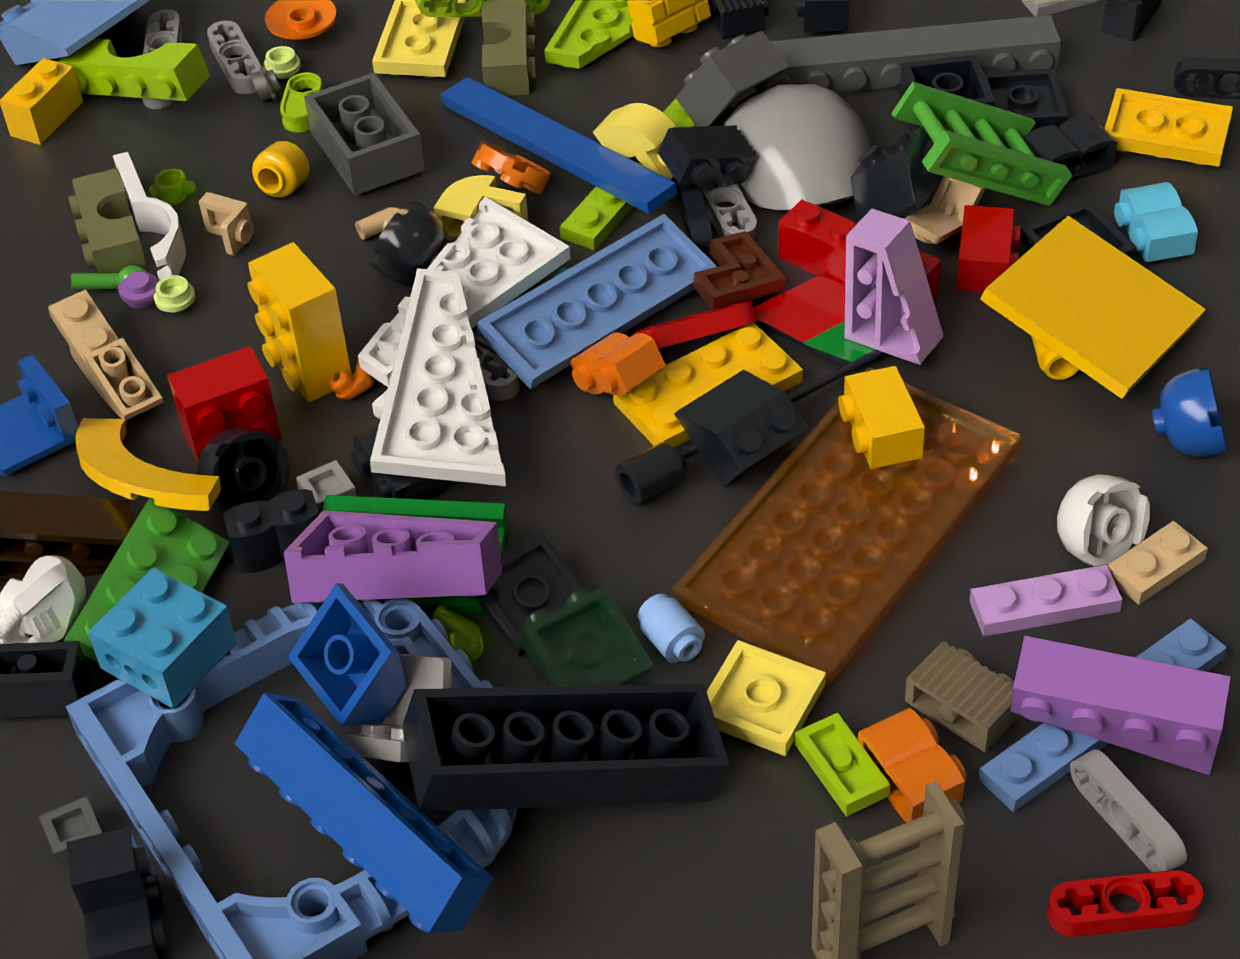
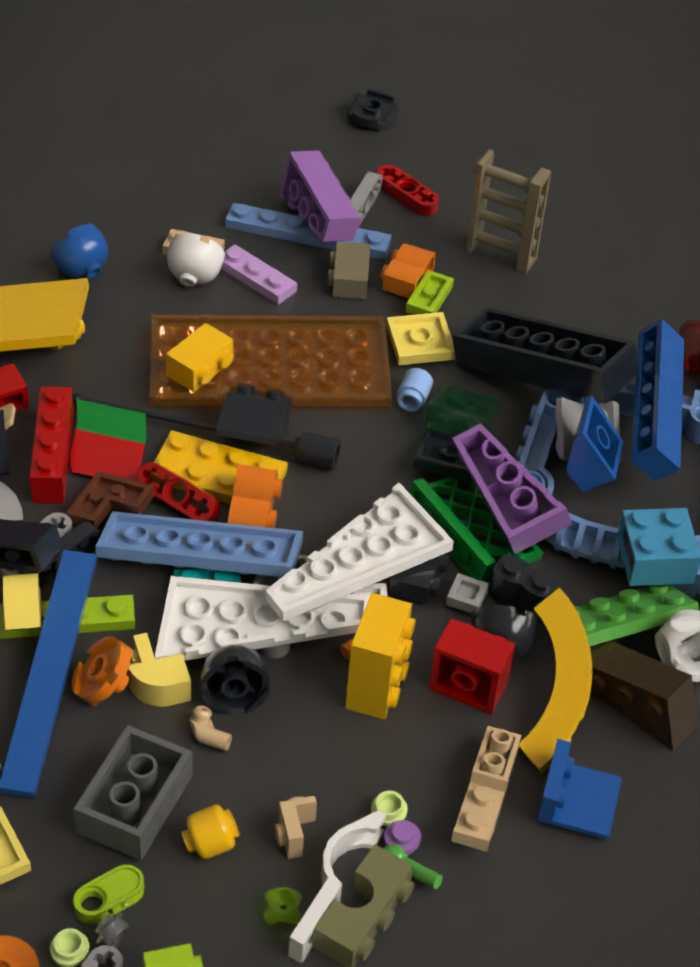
camera: 135 degrees left, 0 degrees up
lavender wedge [845,209,944,365] -> none

